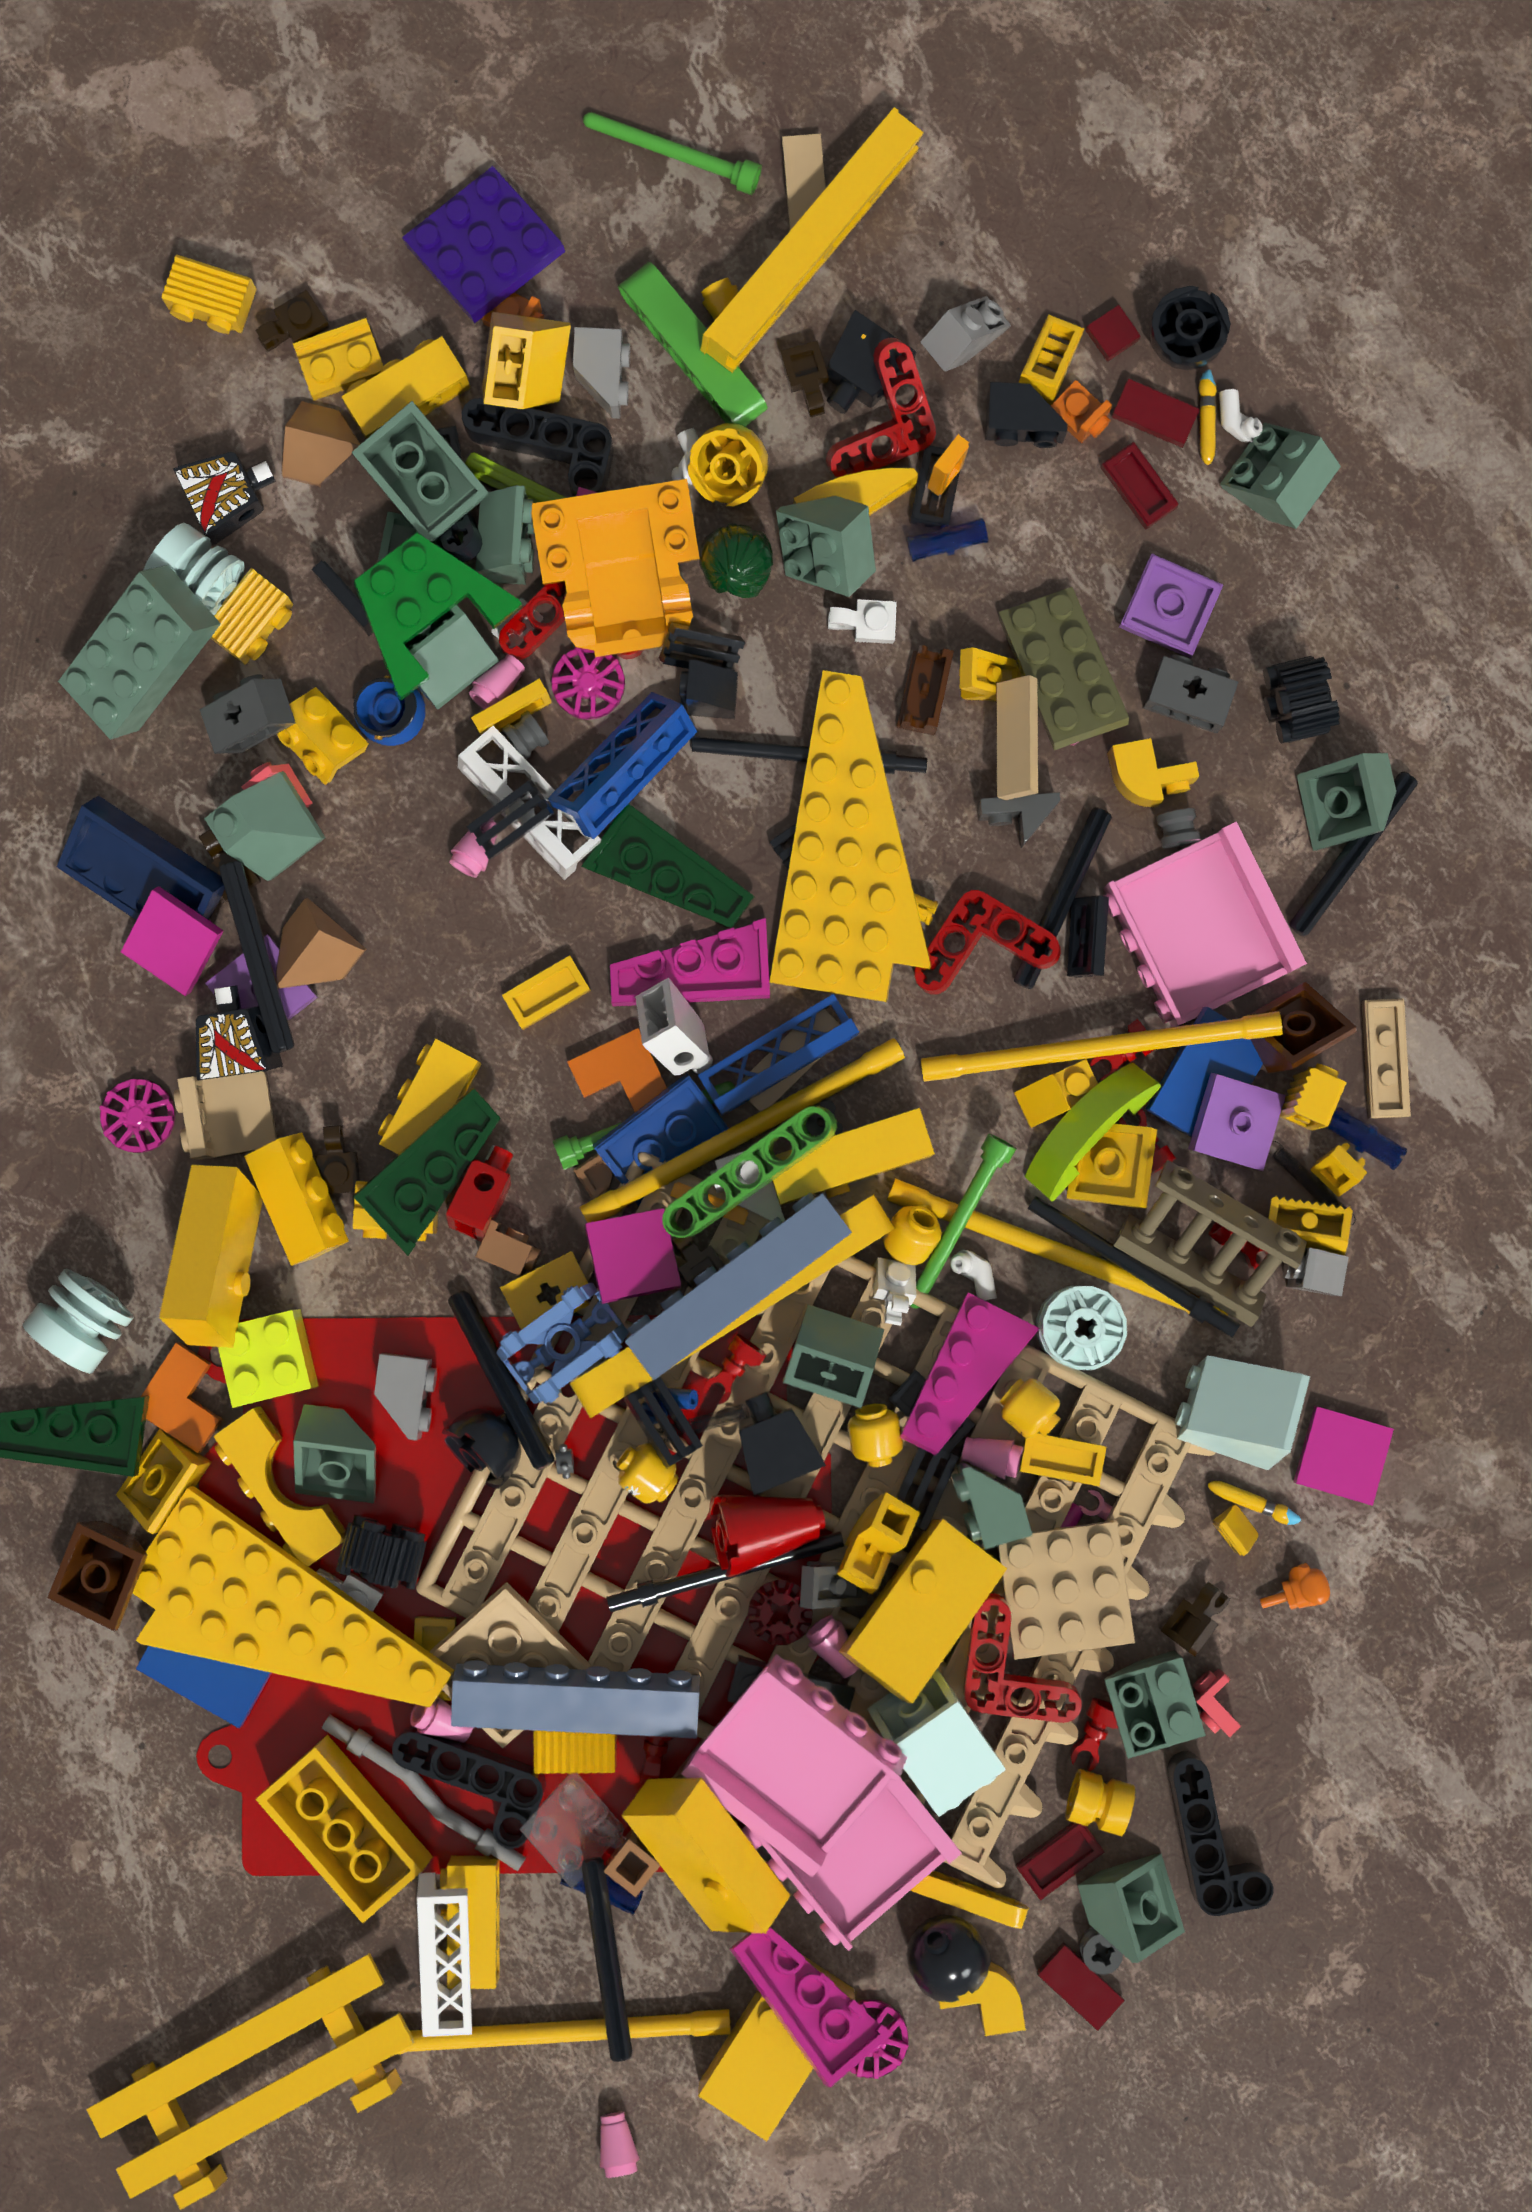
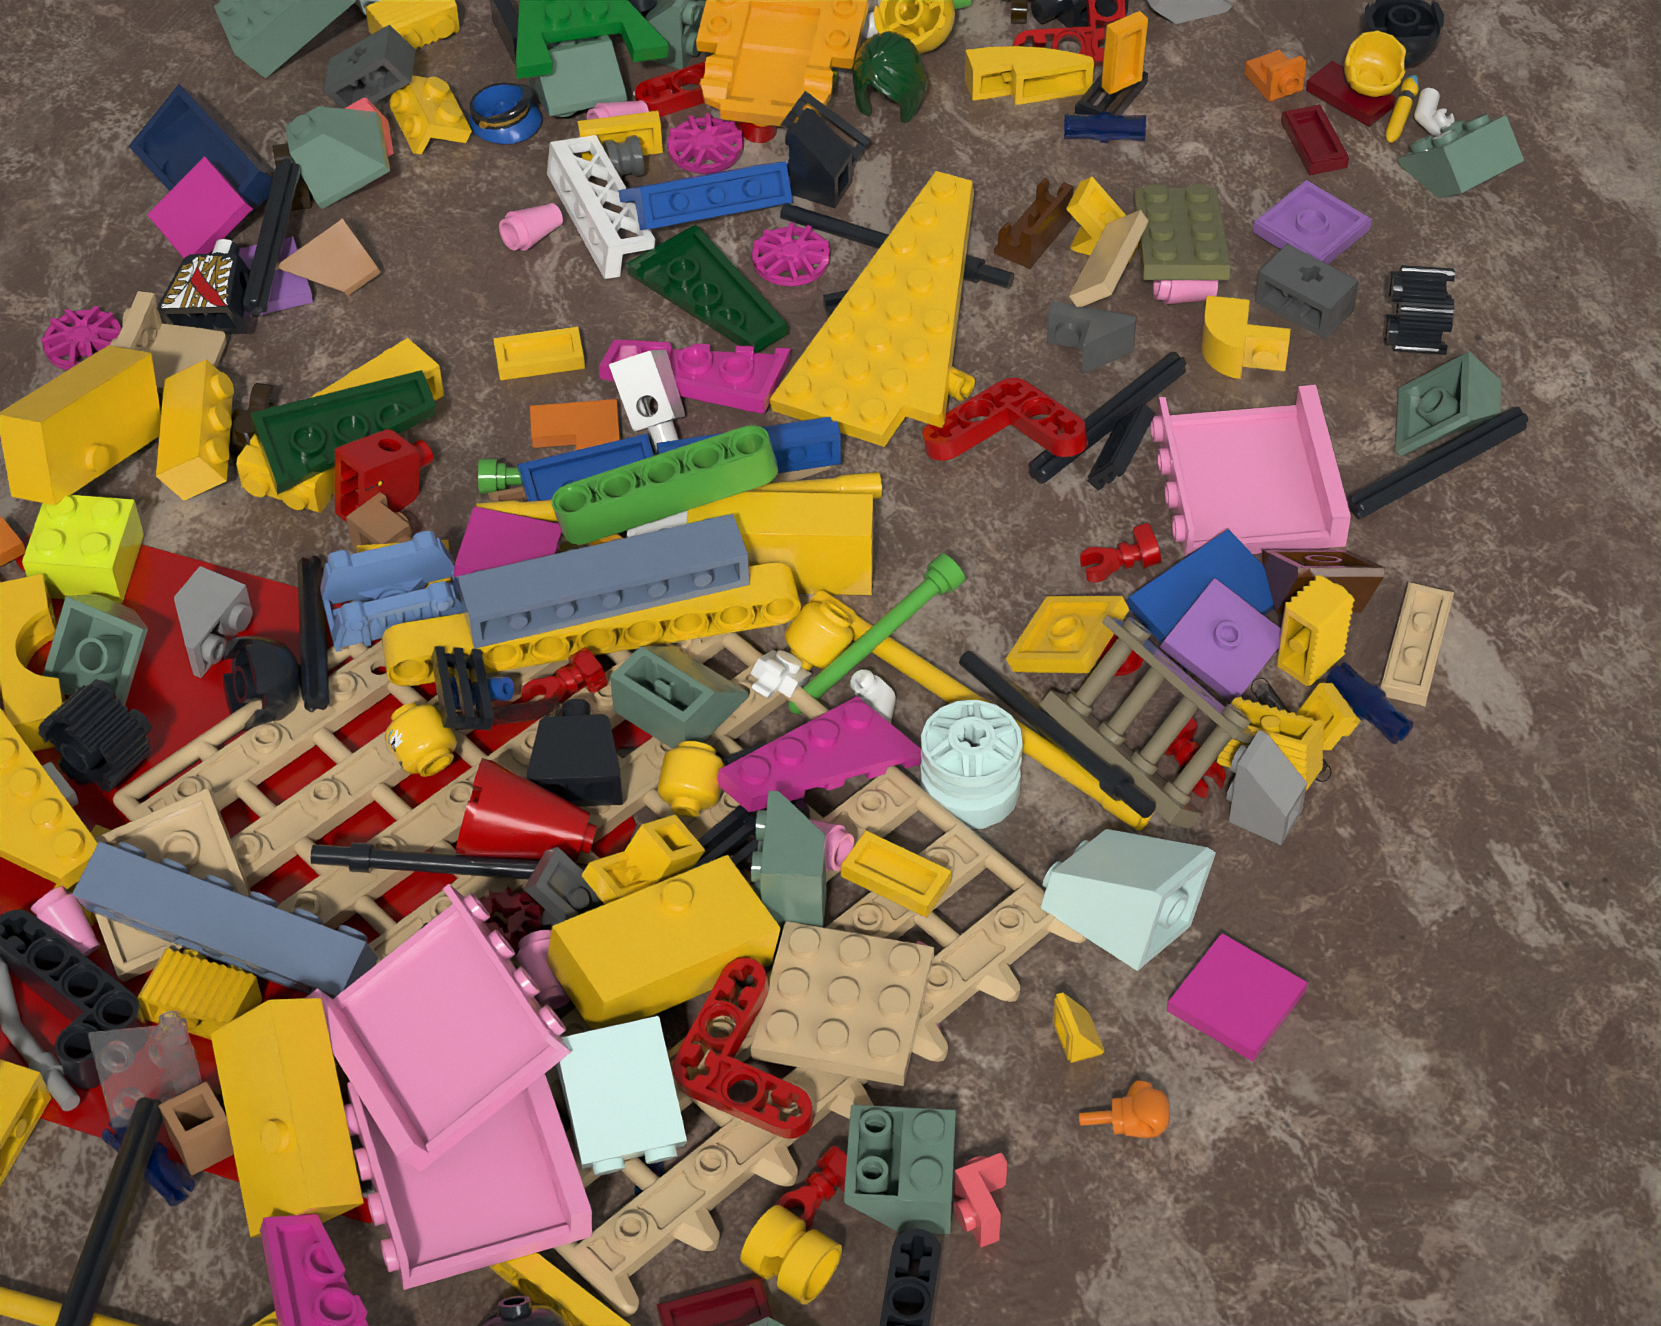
camera: 25 degrees right, 35 degrees down
black tile [466,780,554,859] -> none
dark grey piece [555,1444,574,1479] -> none
sand green slope [776,496,876,597] -> none
white plate [828,599,897,644] -> none
yellow piece [921,1011,1283,1082] -> none
black slope [985,382,1068,448] -> none
yellow head [1000,1378,1061,1438] -> none
yellow slope [1014,1059,1098,1128] -> none
yellow slope [1019,314,1084,405] -> none
lime slope [1025,1062,1162,1202] -> none
dark red tile [1085,305,1141,362] -> none
dark grey wheel [1156,808,1201,848] -> none
dark brown plate [1160,1582,1231,1657] -> none
yellow piece [1208,1481,1301,1525] -> none
none -> dark pink wheel [752,223,830,286]
none -> yellow hair [1344,30,1406,97]

